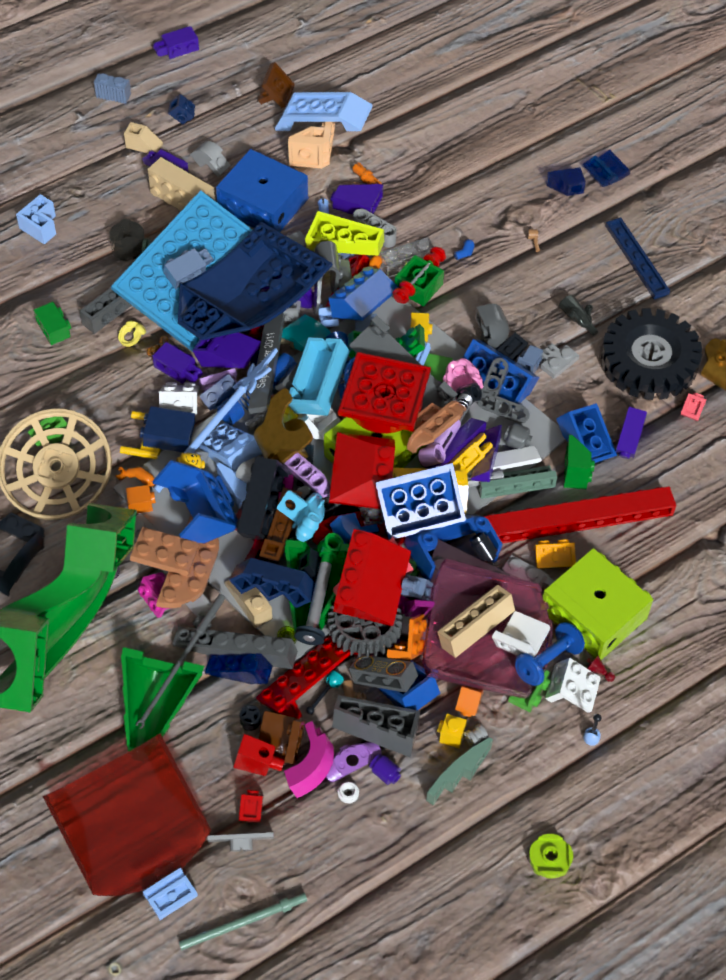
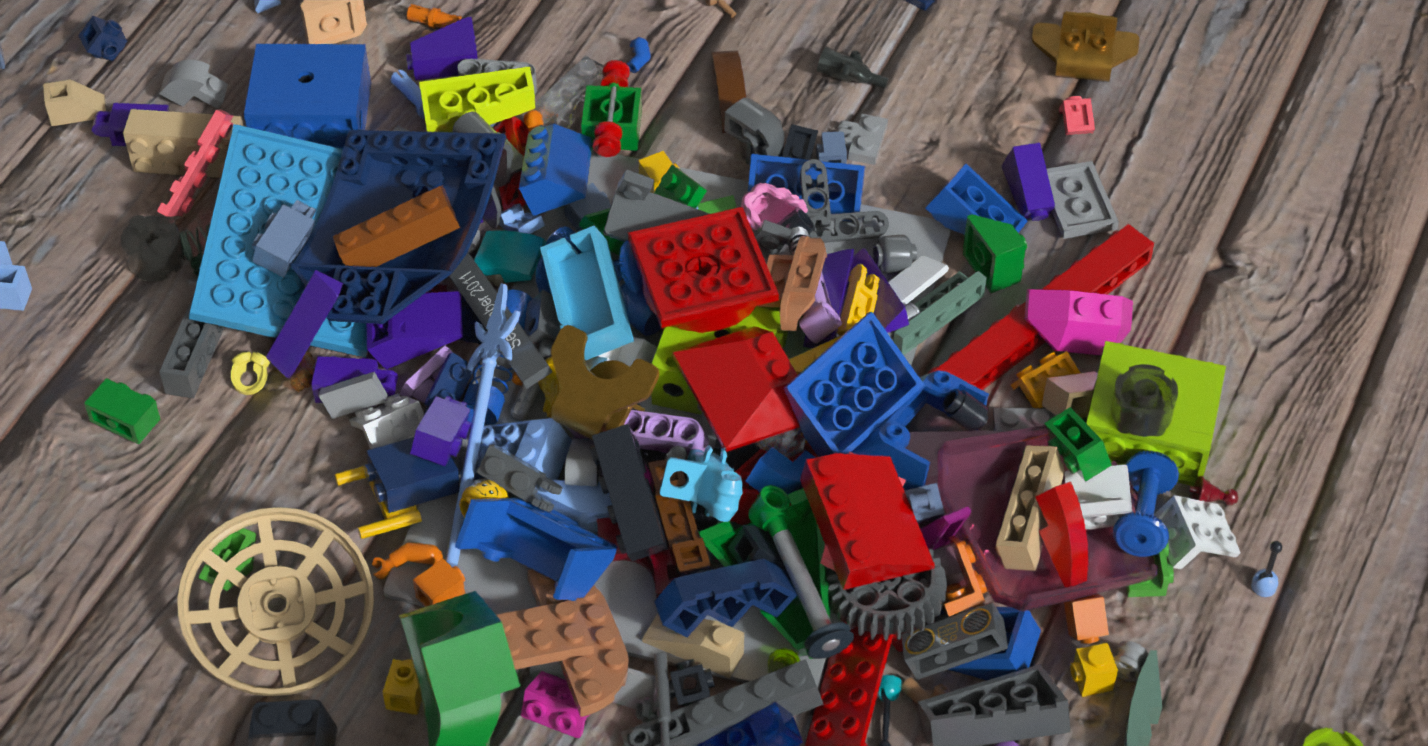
camera: 30 degrees left, 5 degrees down
black wheel [600,308,702,400] -> none
none -> coral wing [157,110,233,217]
none -> dark purple slope [266,270,343,379]
none -> light grey tile [318,372,388,419]
none -> dark orange slope [333,185,460,267]
none -> dark purple brick [410,396,472,466]
none -> dark grey hinge [477,444,563,512]
none -> black brick [668,659,715,706]
none -> reddish brown slope [711,50,747,133]
none -> dark pink wedge [1025,289,1133,356]
none -> red slope [1035,481,1088,589]
none -> tan slope [1042,371,1098,418]
none -> green brick [1044,407,1112,482]
none -> light grey plate [1047,161,1119,239]
none -> clear smoke brick [1110,364,1178,437]

